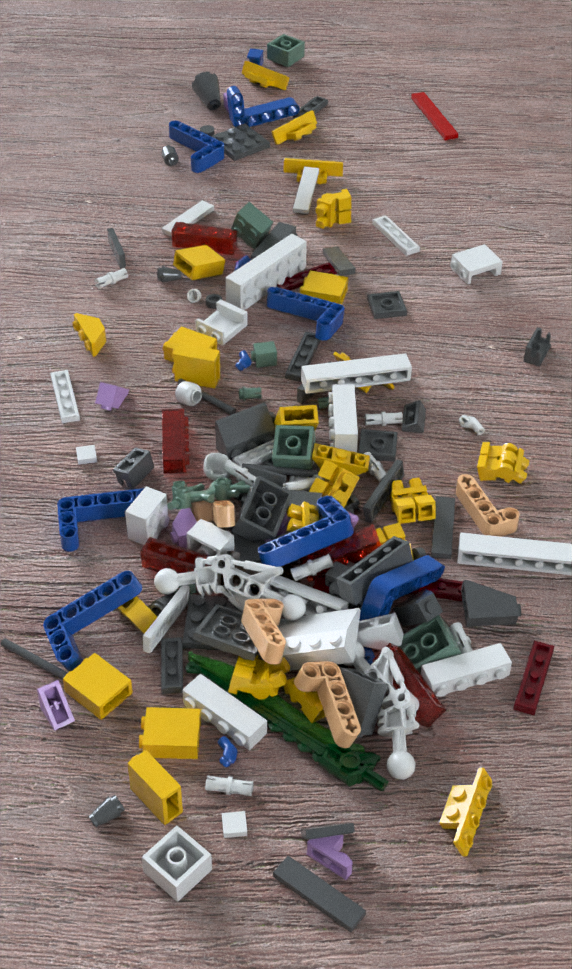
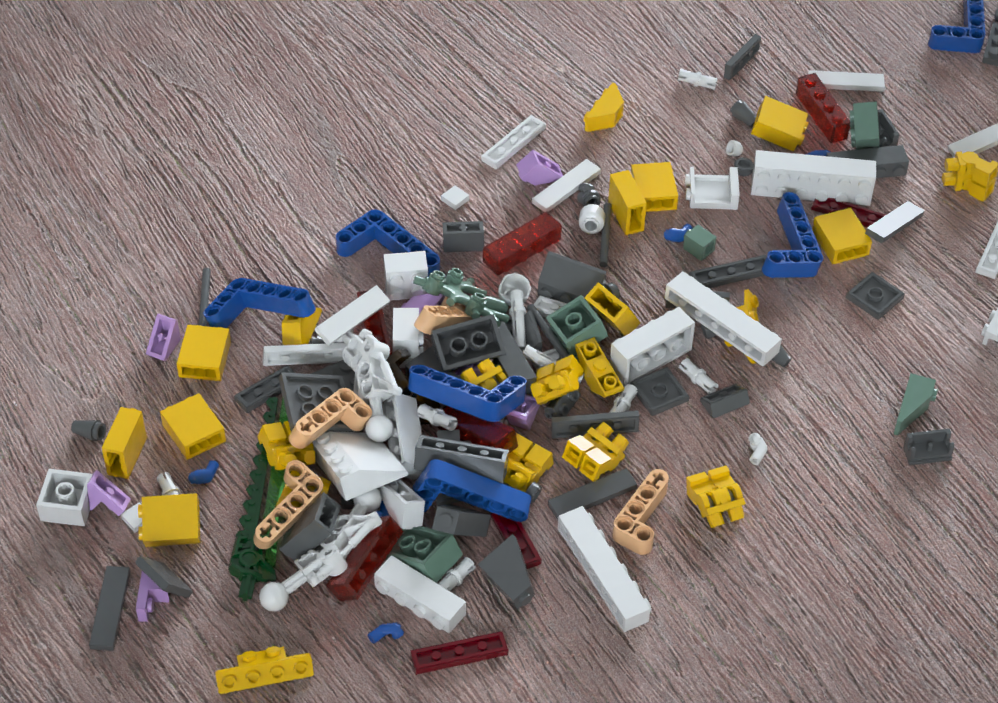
camera: 55 degrees right, 5 degrees up
dark grey brick [161,145,179,166] -> none
white brick [182,674,267,751] -> none
sand green pin [239,386,262,401] -> none
none -> lavender slope [87,470,131,516]
none -> yellow brick [138,493,201,547]
none -> white tile [315,285,390,346]
none -> blue arm [367,622,404,644]
none -> white tile [532,159,601,213]
none -> dark grey piece [577,182,601,206]
none -> sand green slope [894,373,938,435]

